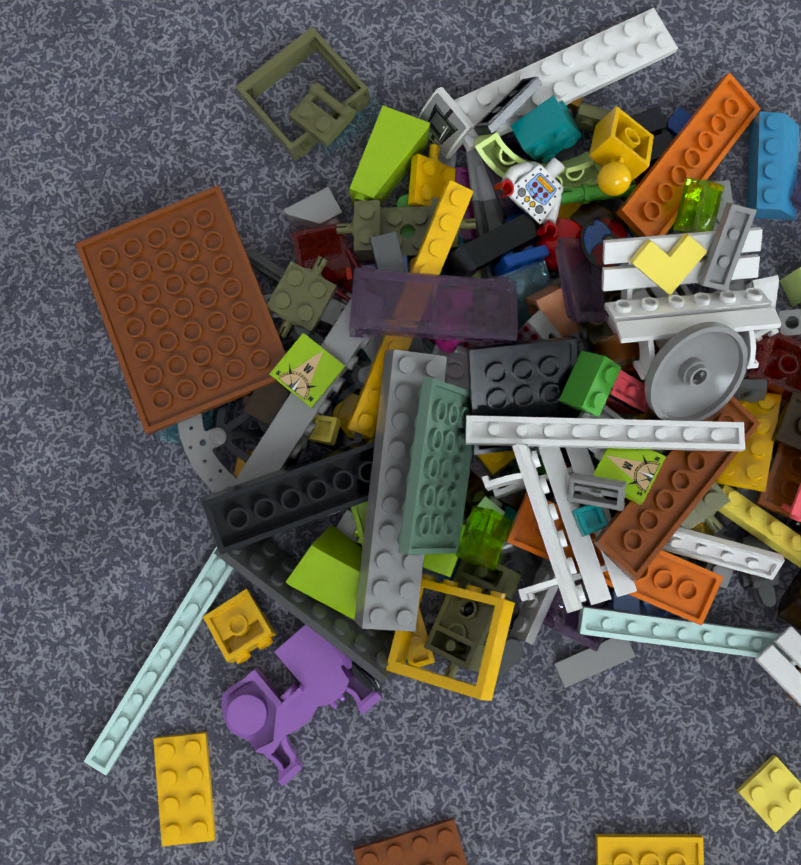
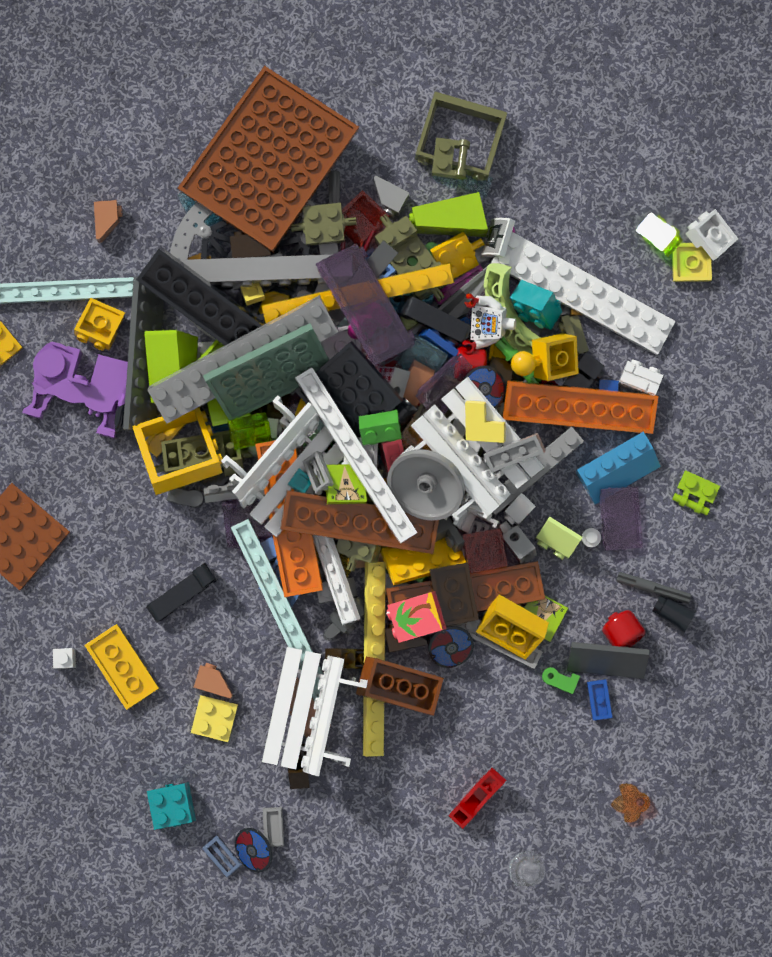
camera: 60 degrees right, 0 degrees up
lime tile [269,333,345,408] -> none
black tile [474,77,542,136] -> none
light grey tile [553,638,636,688] -> none
clear neon green brick [673,178,725,233] -> none
none -> nougat slope [94,200,123,243]
none -> black beam [146,563,218,623]
none -> nougat slope [193,663,233,699]
none -> white brick [619,360,663,396]

